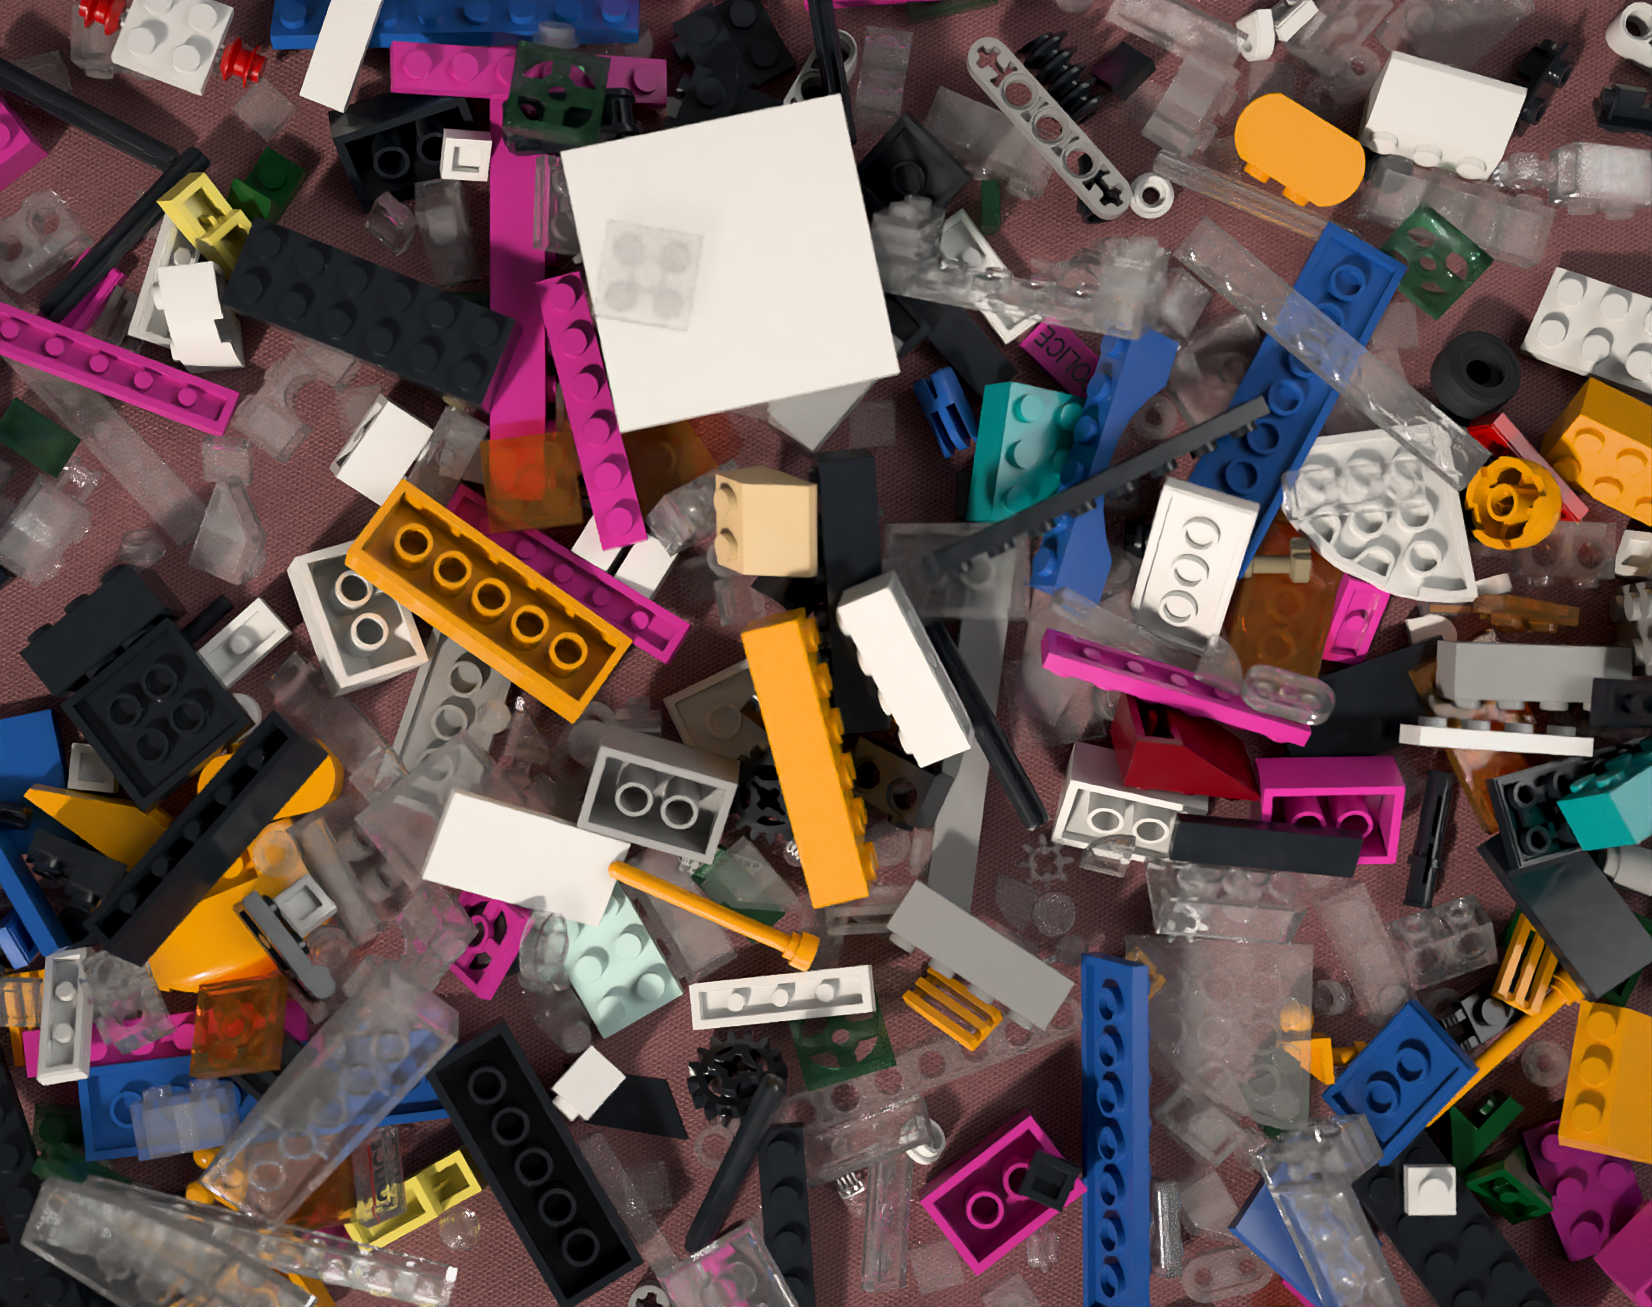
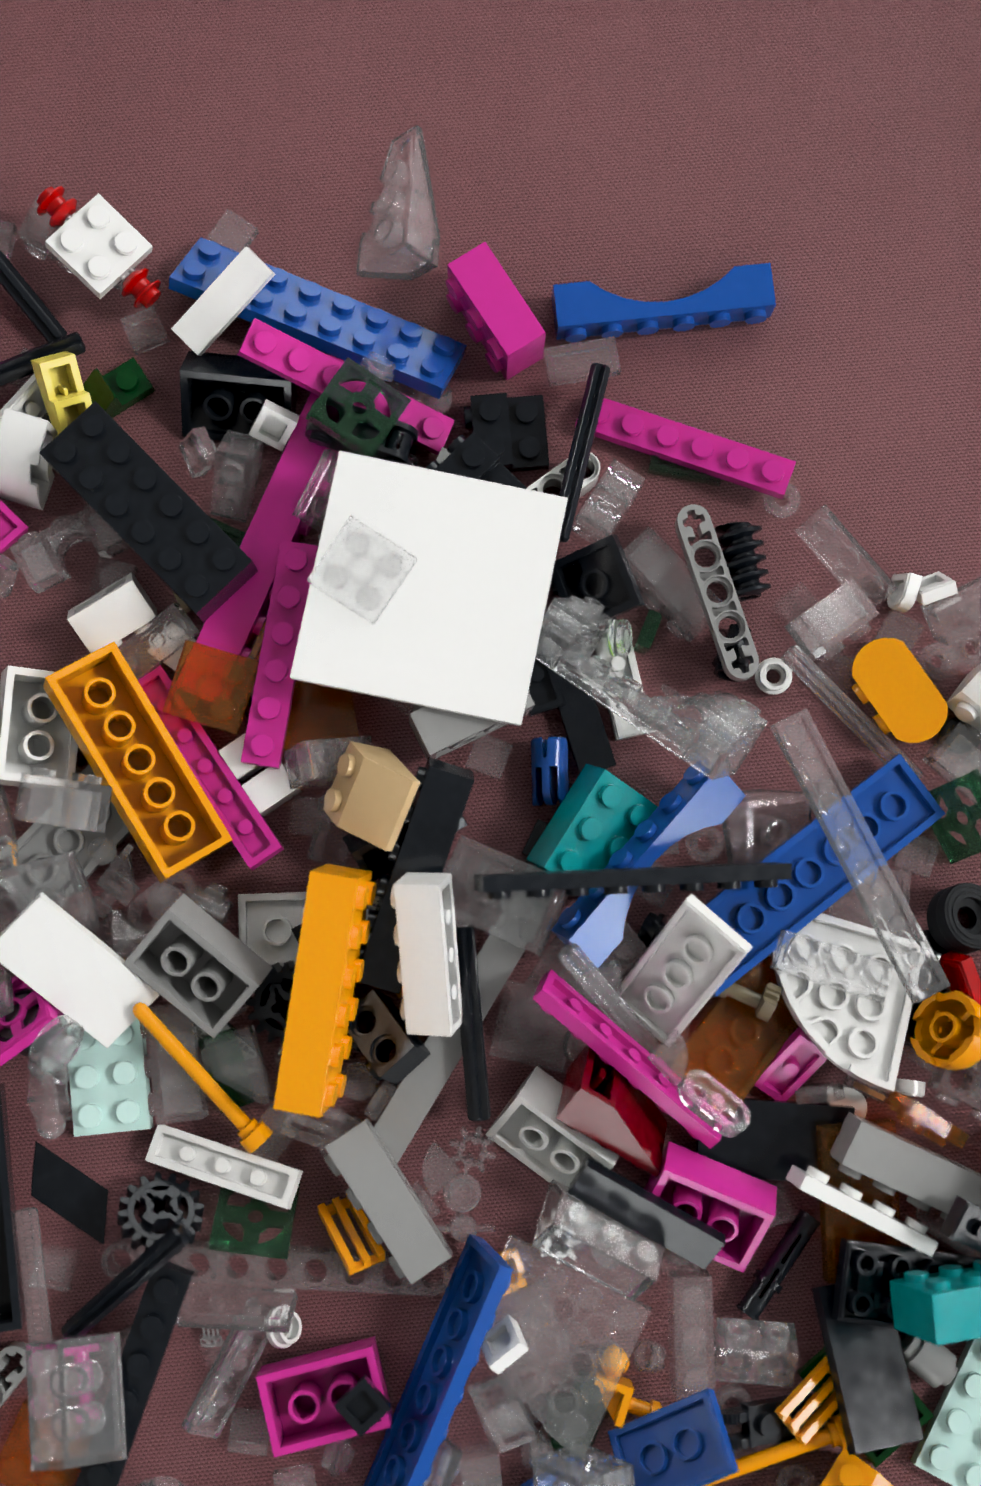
camera: 20 degrees right, 5 degrees down
white brick [549,1045,626,1121] -> none
dark pink tile [1019,312,1099,398] -> none
clear tile [1079,834,1136,878] -> none
black tile [1091,41,1157,101] -> none
clear brick [1129,267,1213,340] -> none
none -> clear brick [14,767,112,833]
none -> white plate [481,1314,529,1375]
none -> clear tile [607,619,632,657]
none -> clear tile [795,1083,845,1104]

